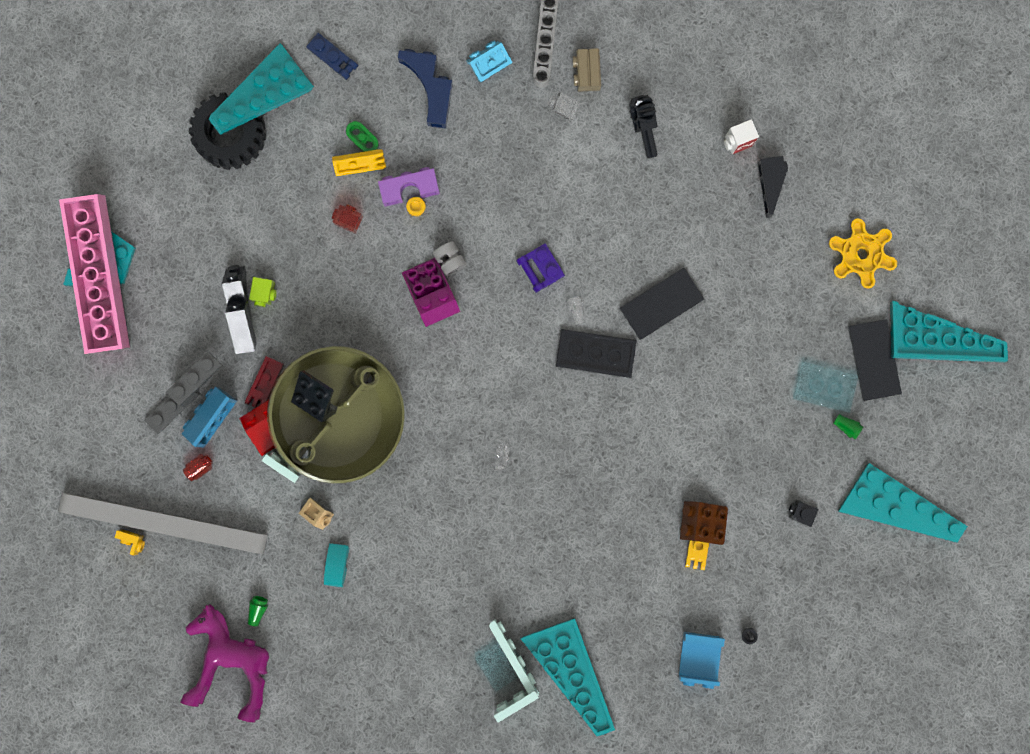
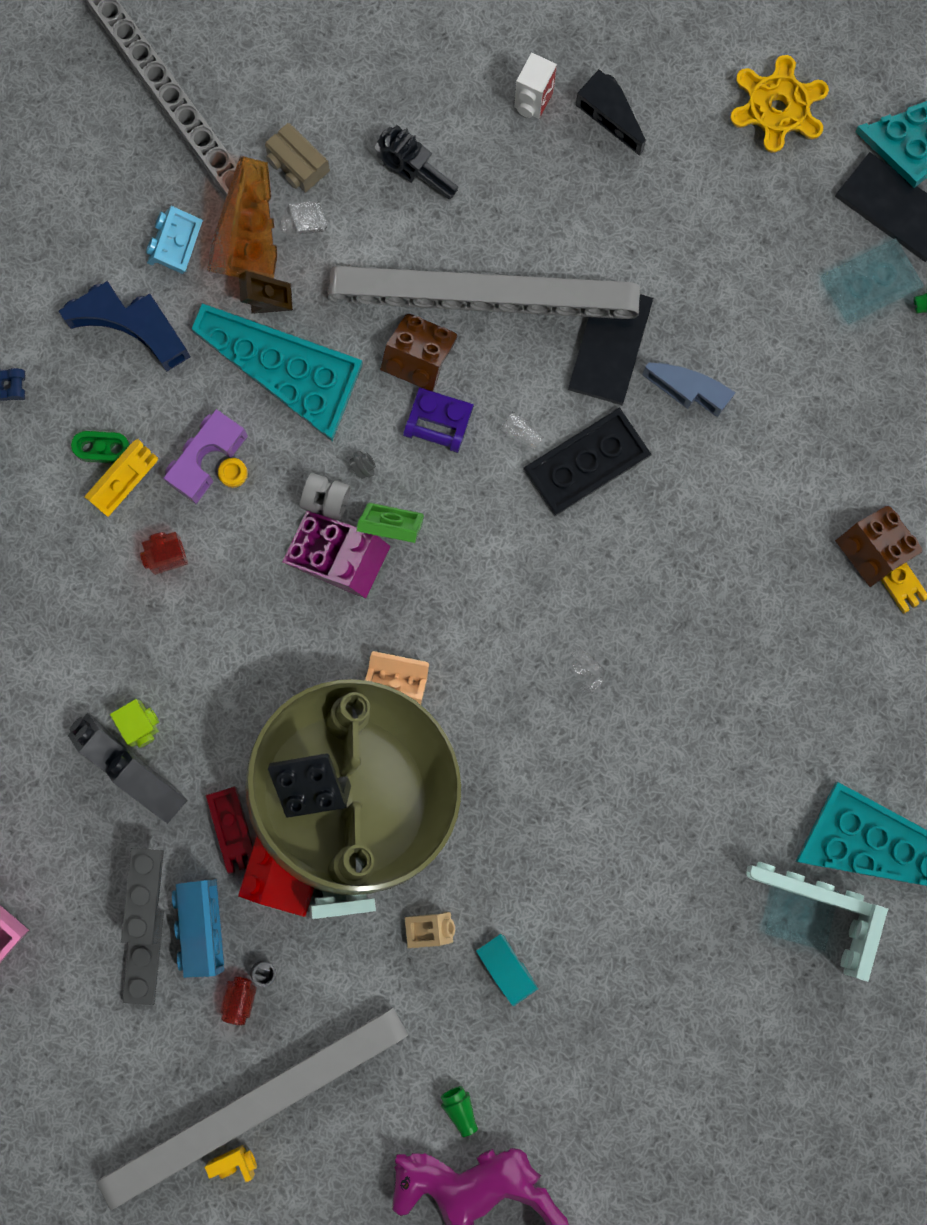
camera: 45 degrees left, 5 degrees down
none -> teal wing [192,303,363,442]
none -> clear orange wedge [207,156,277,279]
none -> dark brown slope [239,271,293,314]
none -> black hinge [250,960,276,987]
none -> light grey beam [328,266,640,319]
none -> dark grey plate [350,451,376,479]
none -> bright green tile [357,503,424,543]
none -> light nougat bracket [365,651,429,705]
none -> reddish brown bracket [380,314,457,392]
none -> sand blue slope [642,363,735,417]

